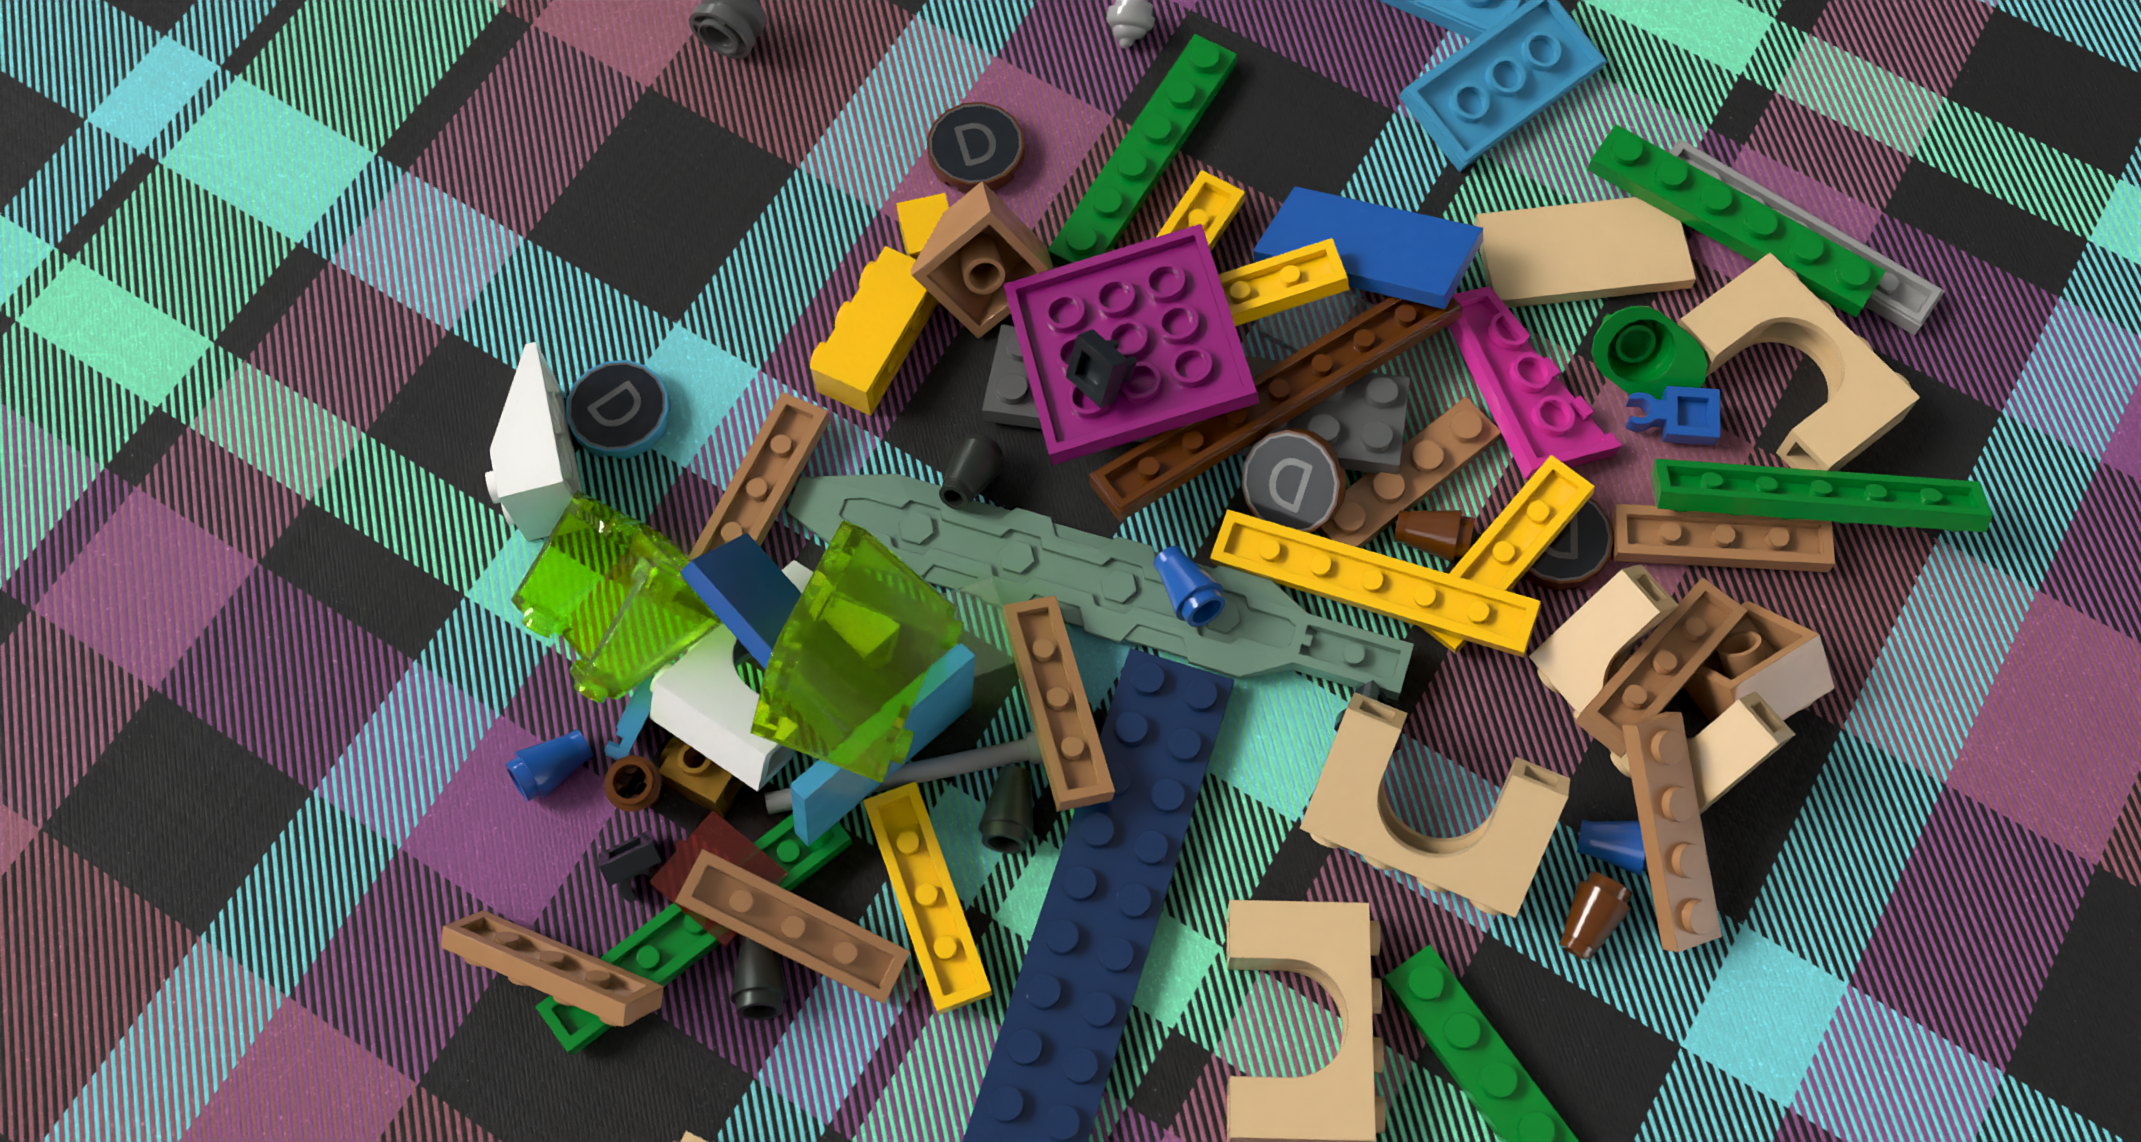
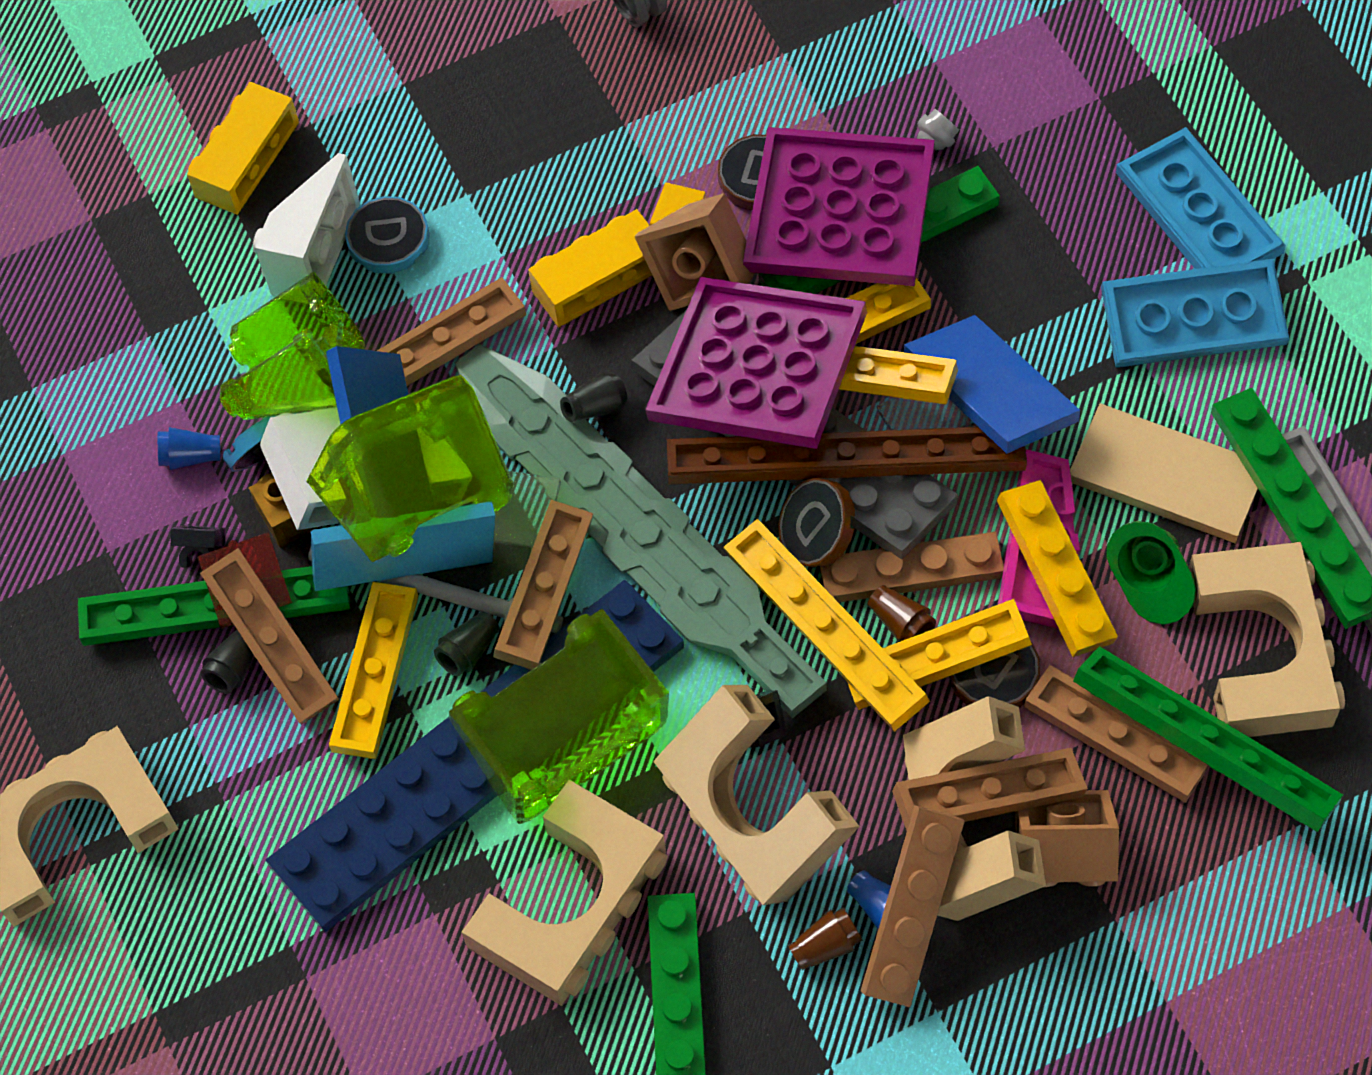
camera: 35 degrees right, 5 degrees down
medium nougat plate [441,910,664,1027] -> none
reddish brown cone [604,755,662,812] -> none
black tile [1065,329,1137,408] -> none
blue cone [1153,546,1225,627] -> none
blue plate [1625,386,1720,445] -> none
none -> yellow brick [187,82,299,215]
none -> clear neon green windscreen [449,609,669,824]
none -> magenta plate [743,127,935,286]
none -> yellow plate [997,480,1118,657]

